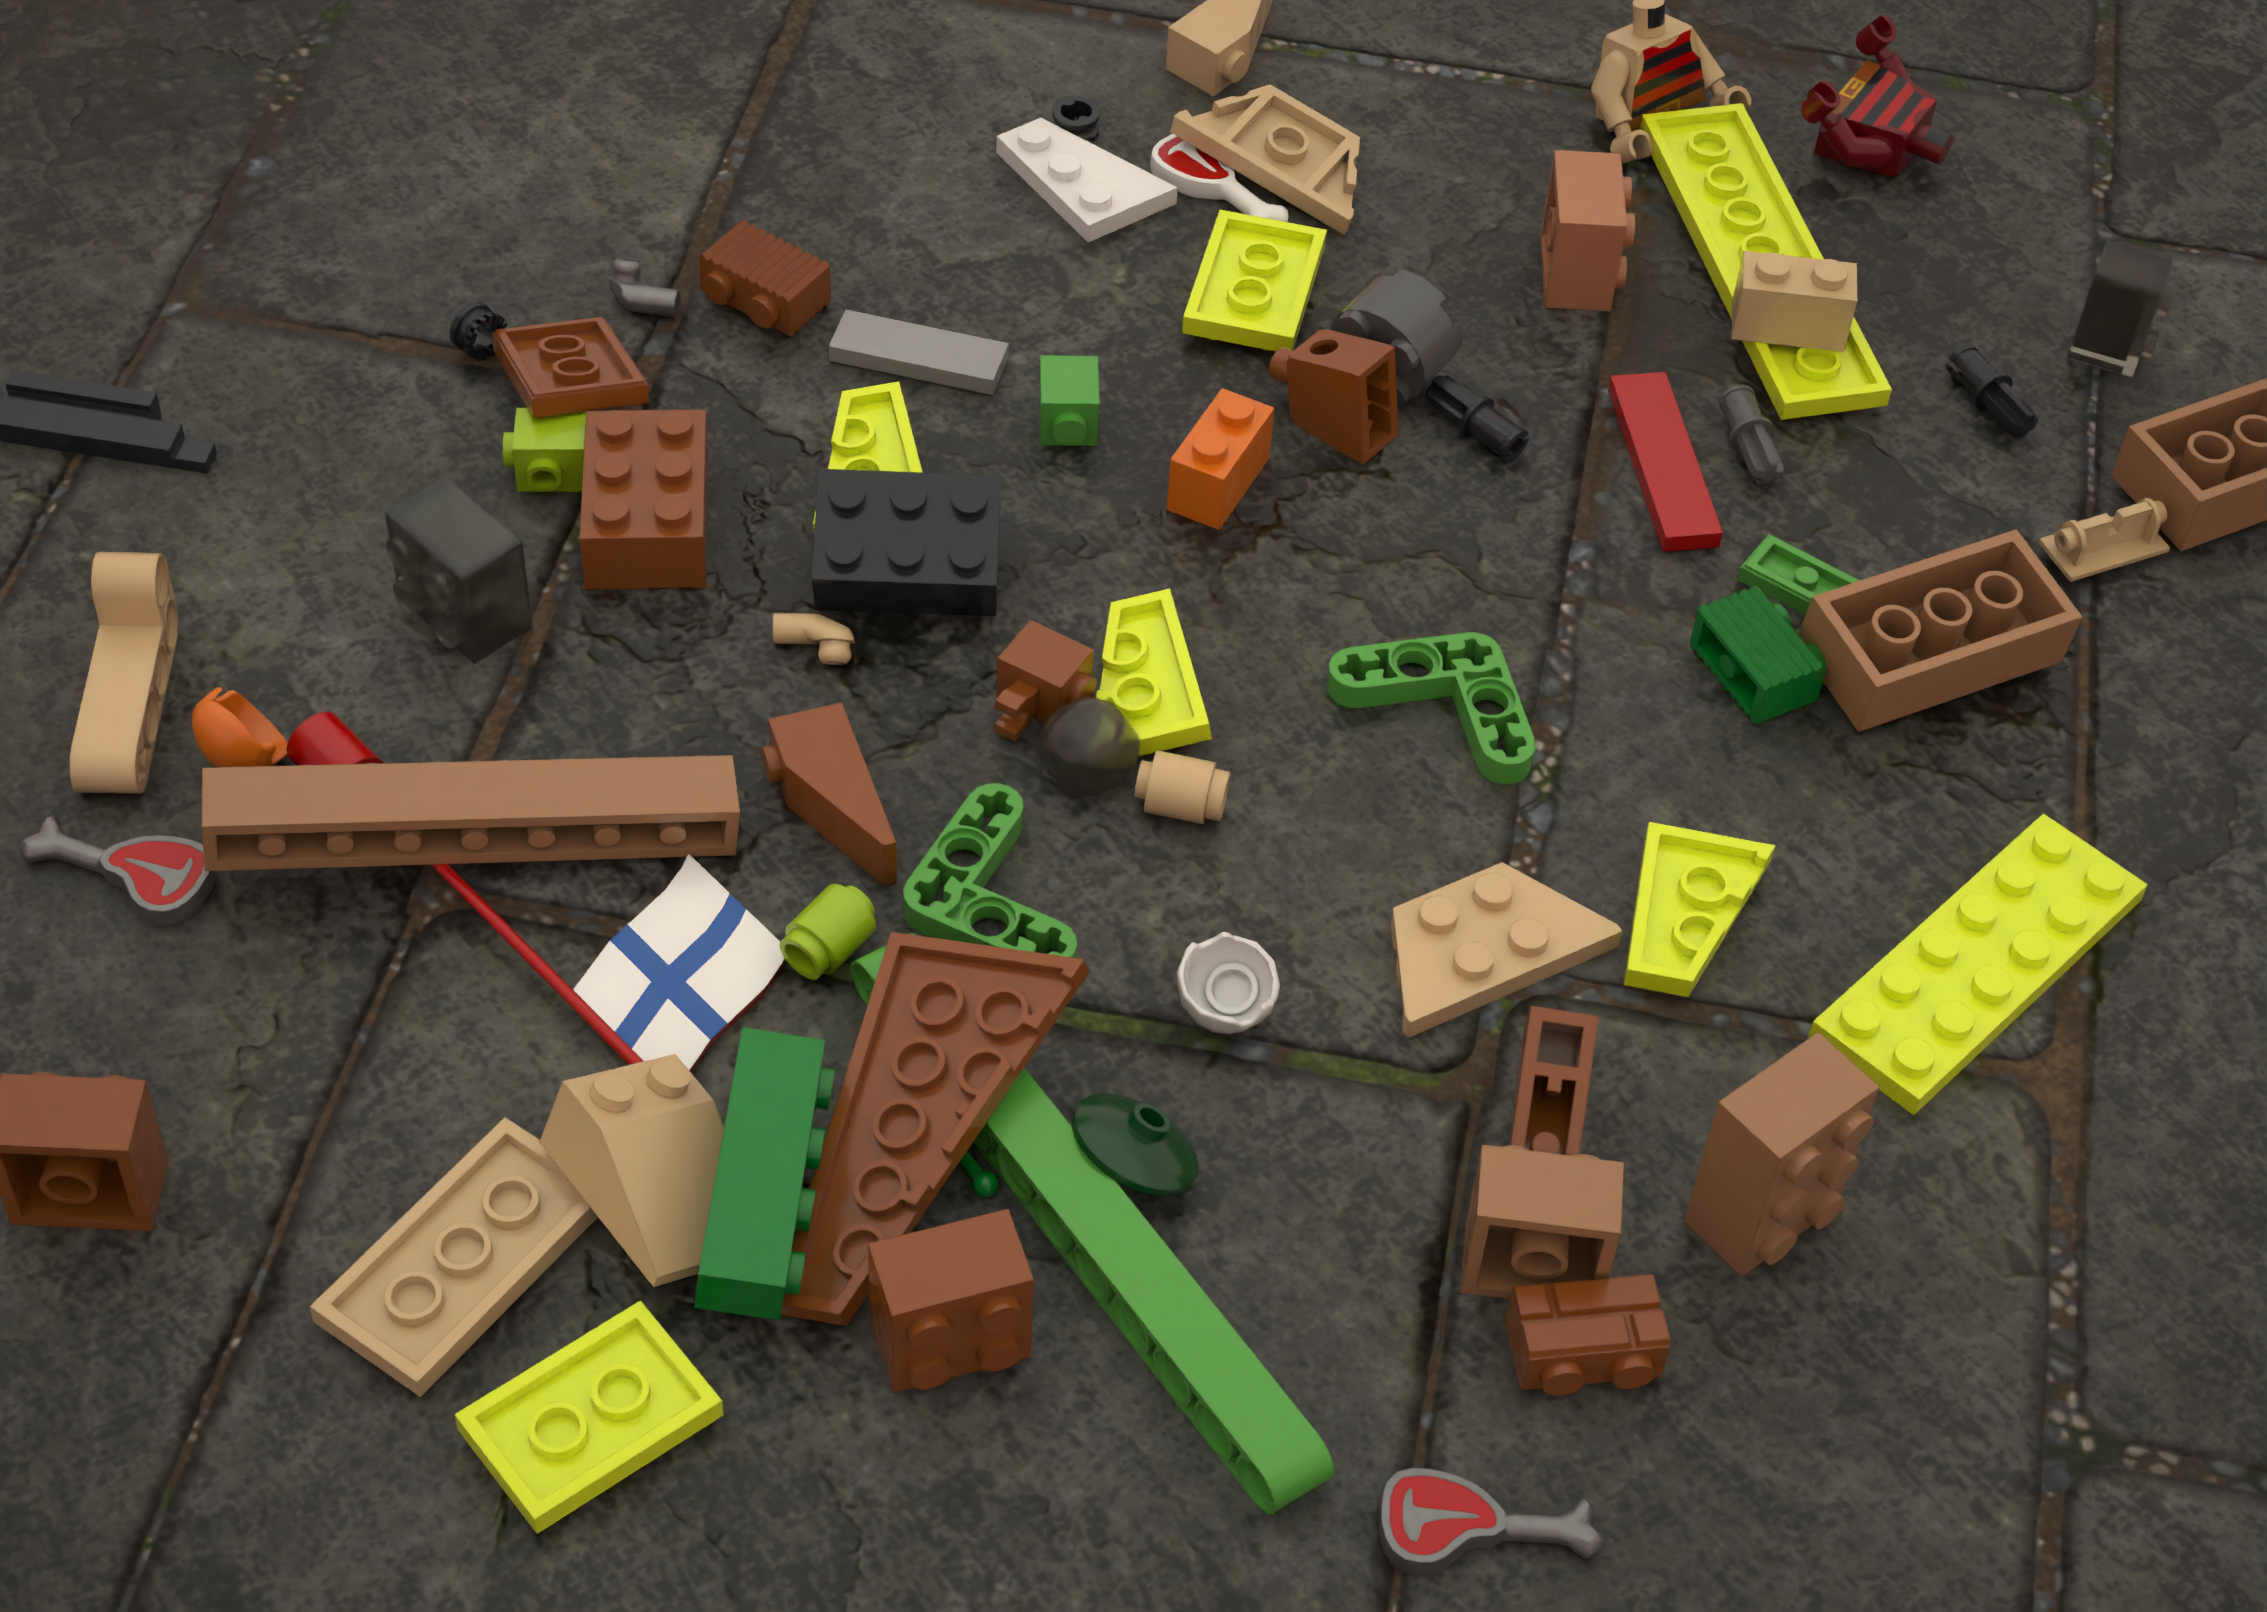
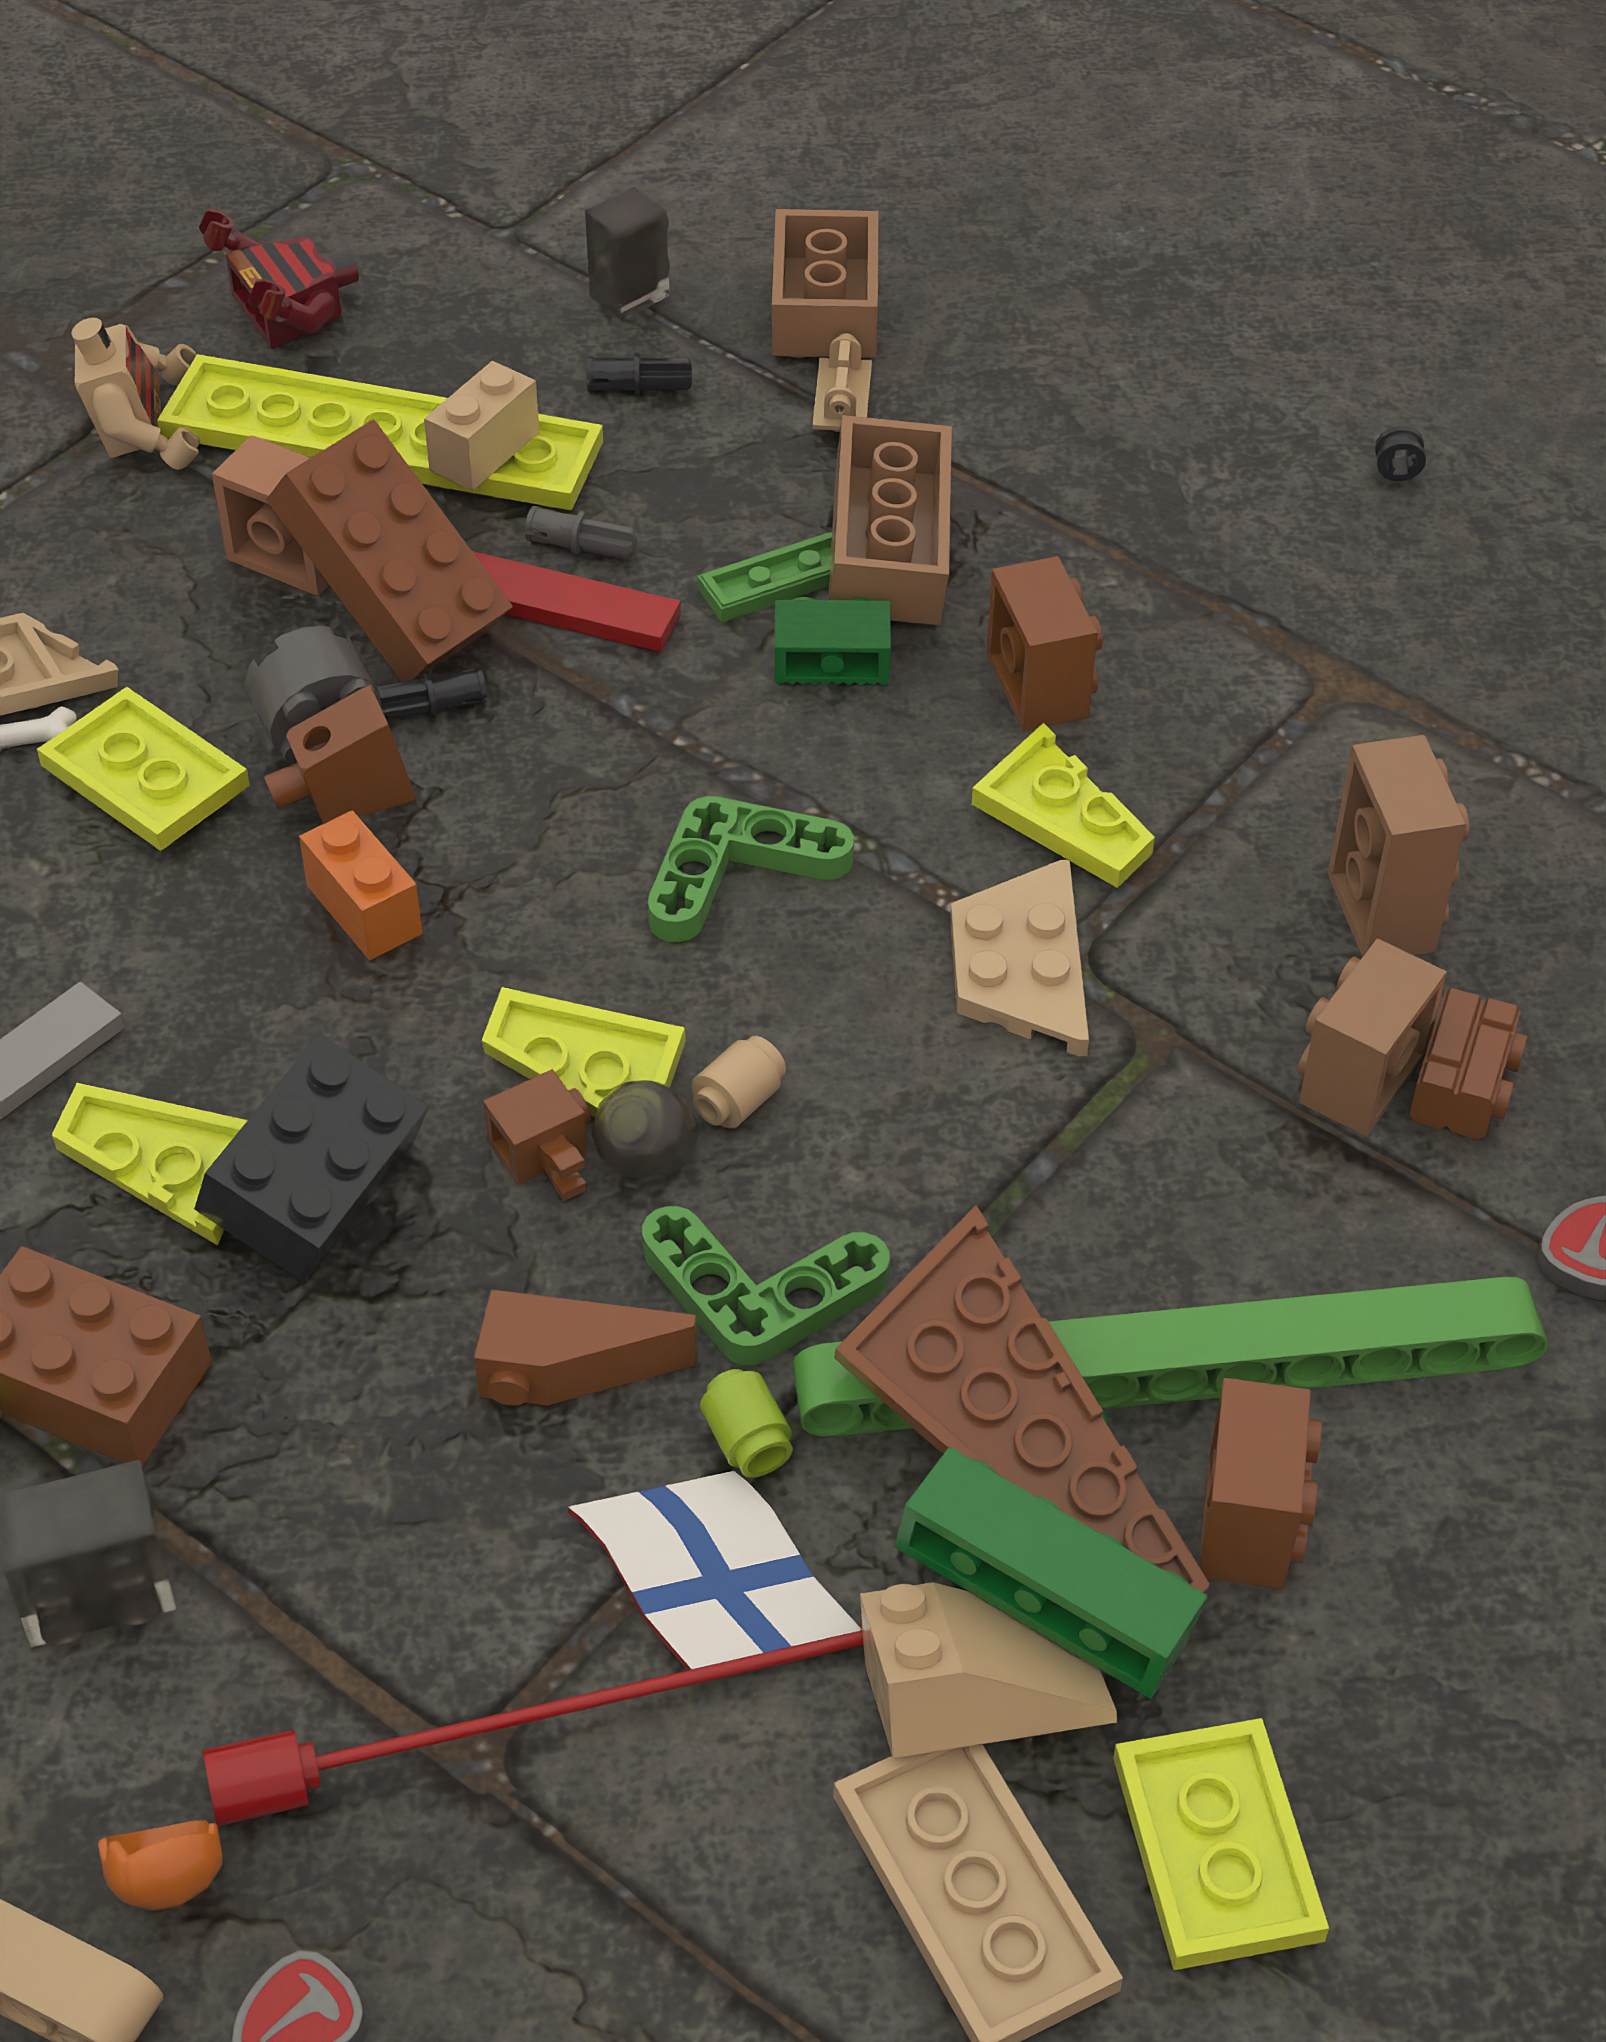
camera: 60 degrees left, 0 degrees up
medium nougat brick [202,755,740,871] -> none
tan arm [773,613,855,665] -> none
bright green brick [1039,355,1100,446] -> none
dark green dish [1072,1093,1199,1196] -> none
white hair [1177,932,1280,1034] -> none
dark orange slope [1509,1006,1599,1156] -> none
neon yellow plate [1808,813,2148,1115] -> none
none -> dark orange brick [266,419,513,682]
none -> dark orange brick [986,556,1103,731]

